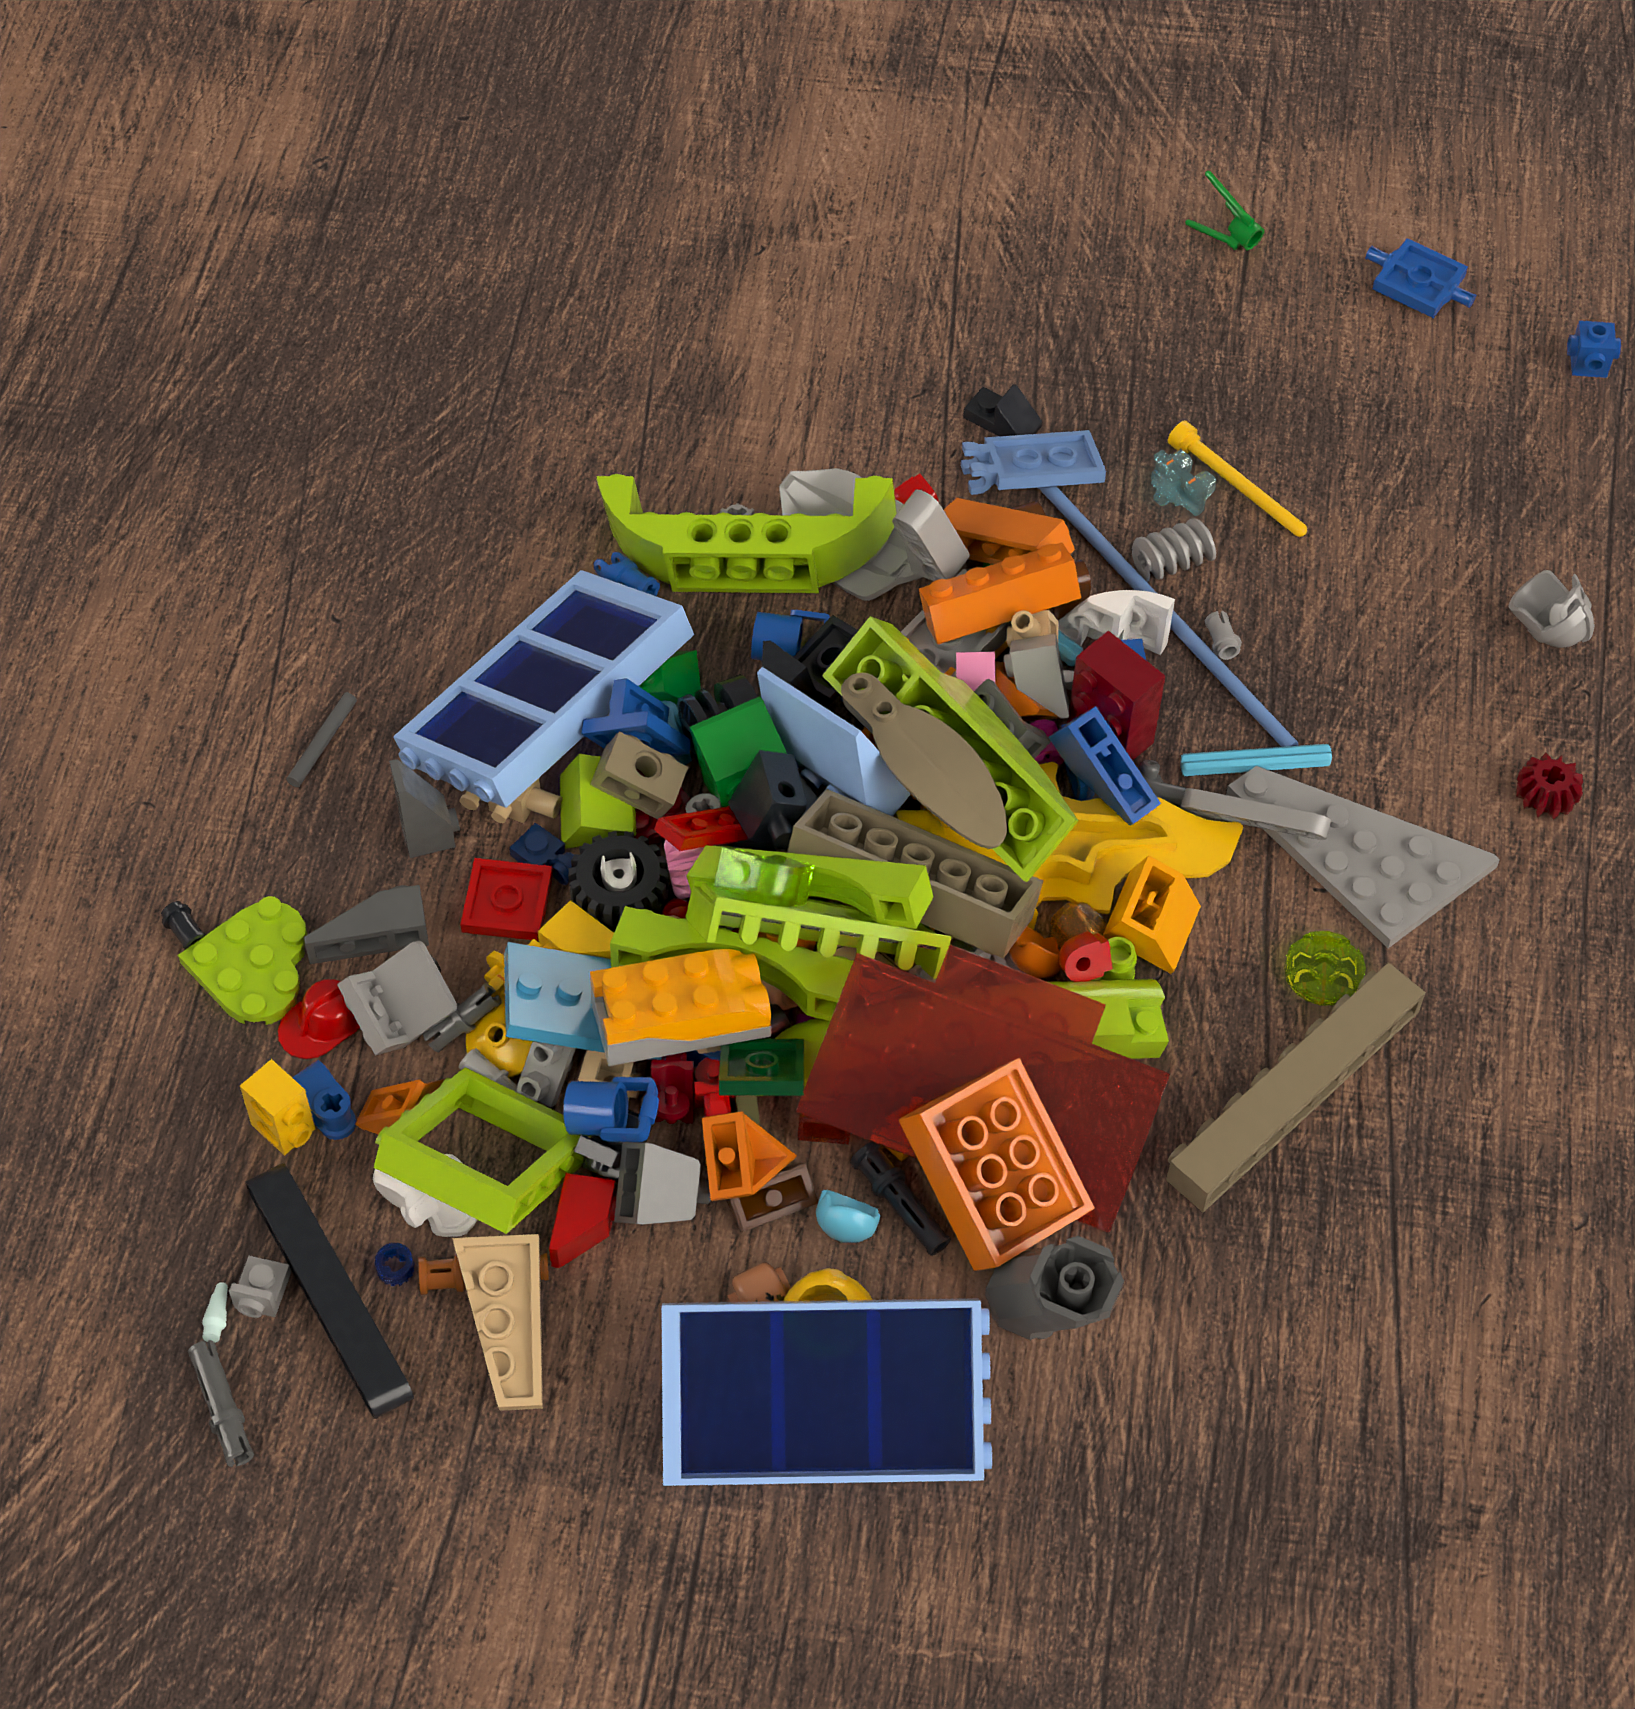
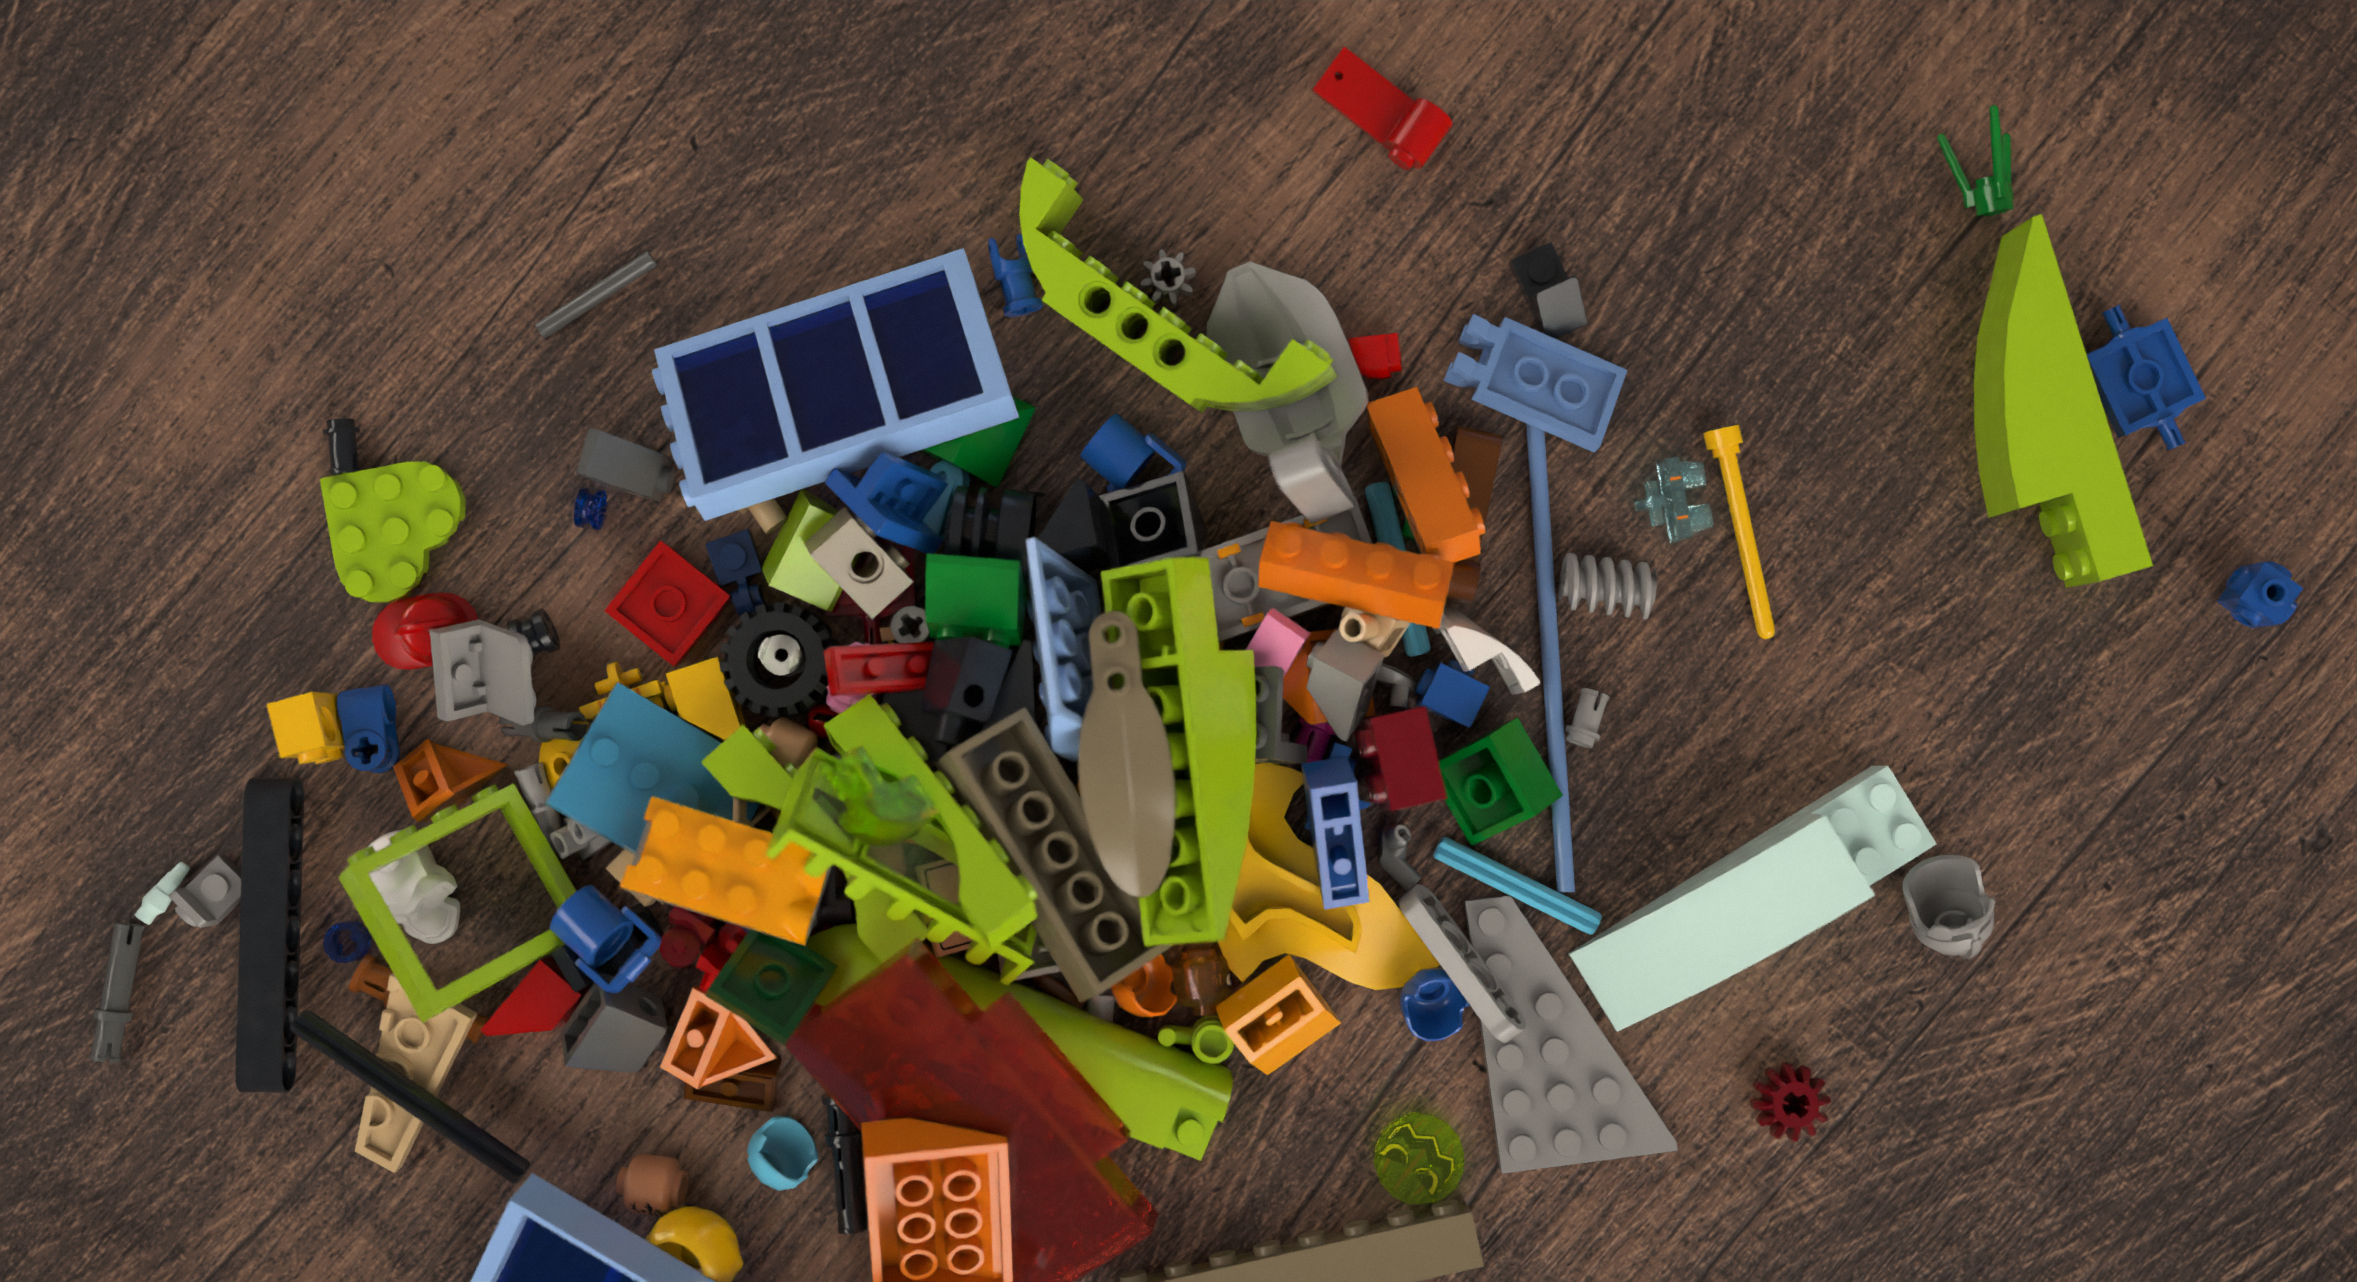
camera: 30 degrees right, 30 degrees up
dark grey slope [304,885,429,964] -> none
red piece [1058,931,1113,982] -> none
none -> black axle [291,1010,530,1184]
none -> clear blue bush [574,488,608,531]
none -> red door [1311,46,1453,171]
none -> blue hair [1399,968,1470,1041]
none -> green slope [1438,717,1563,846]
none -> light aqua slope [1568,766,1937,1032]
none -> lime slope [1974,214,2153,588]

